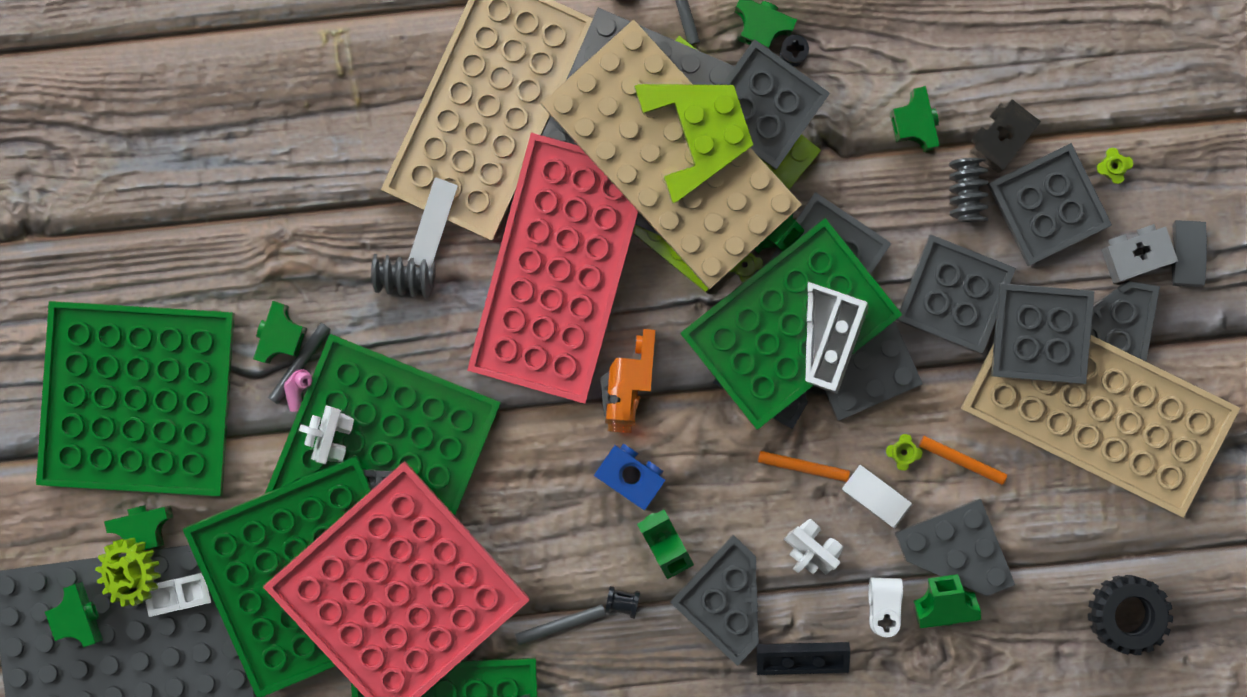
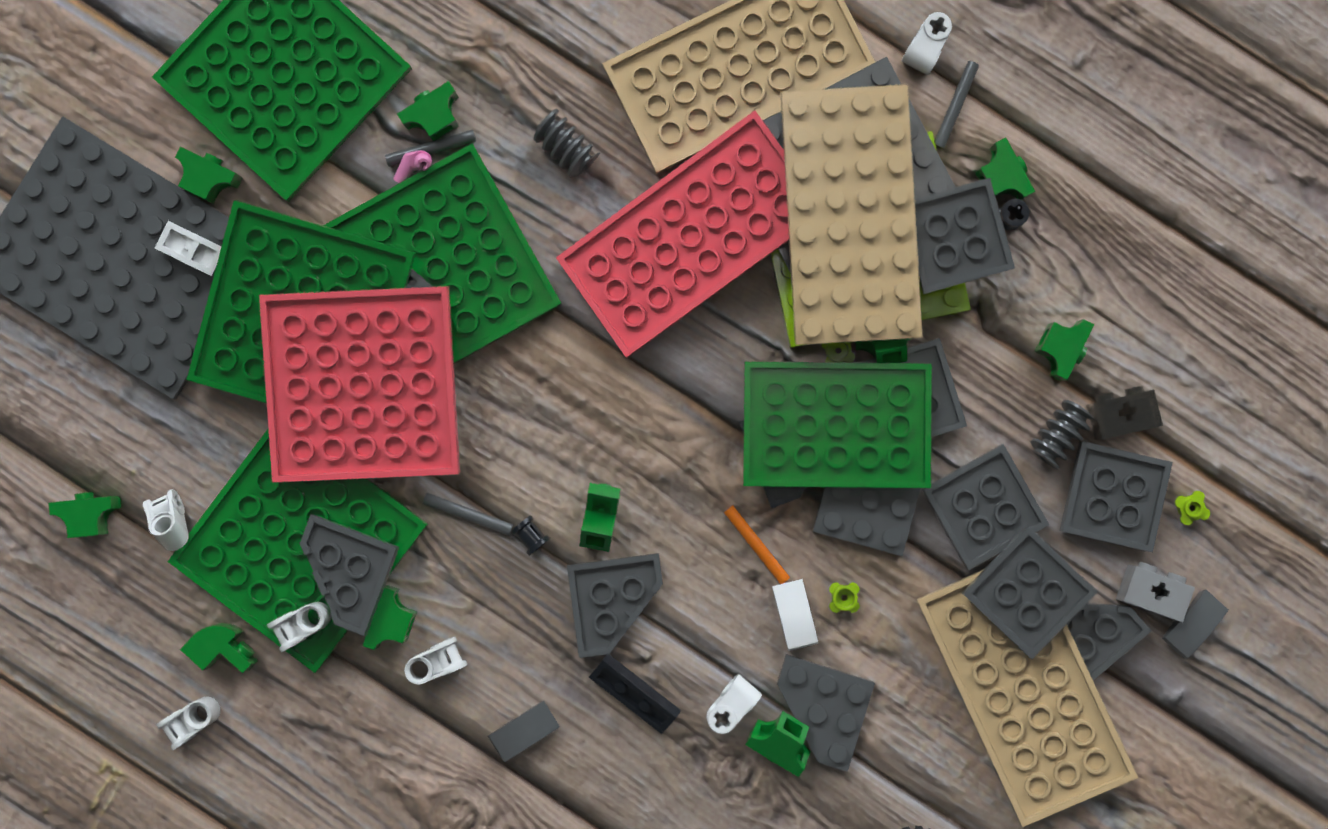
camera: 45 degrees right, 0 degrees up
green brick [45,582,103,647] -> none
lime gear [95,538,161,607] -> none
white hips [299,405,354,464] -> none
white sticker [408,177,458,269] -> none
blue brick [594,443,665,511] -> none
orange plate [600,329,656,433] -> none
lime wing [634,84,753,204] -> none
white hips [784,519,843,575] -> none
white wedge [805,282,869,394] -> none
orange bar [919,436,1007,485] -> none

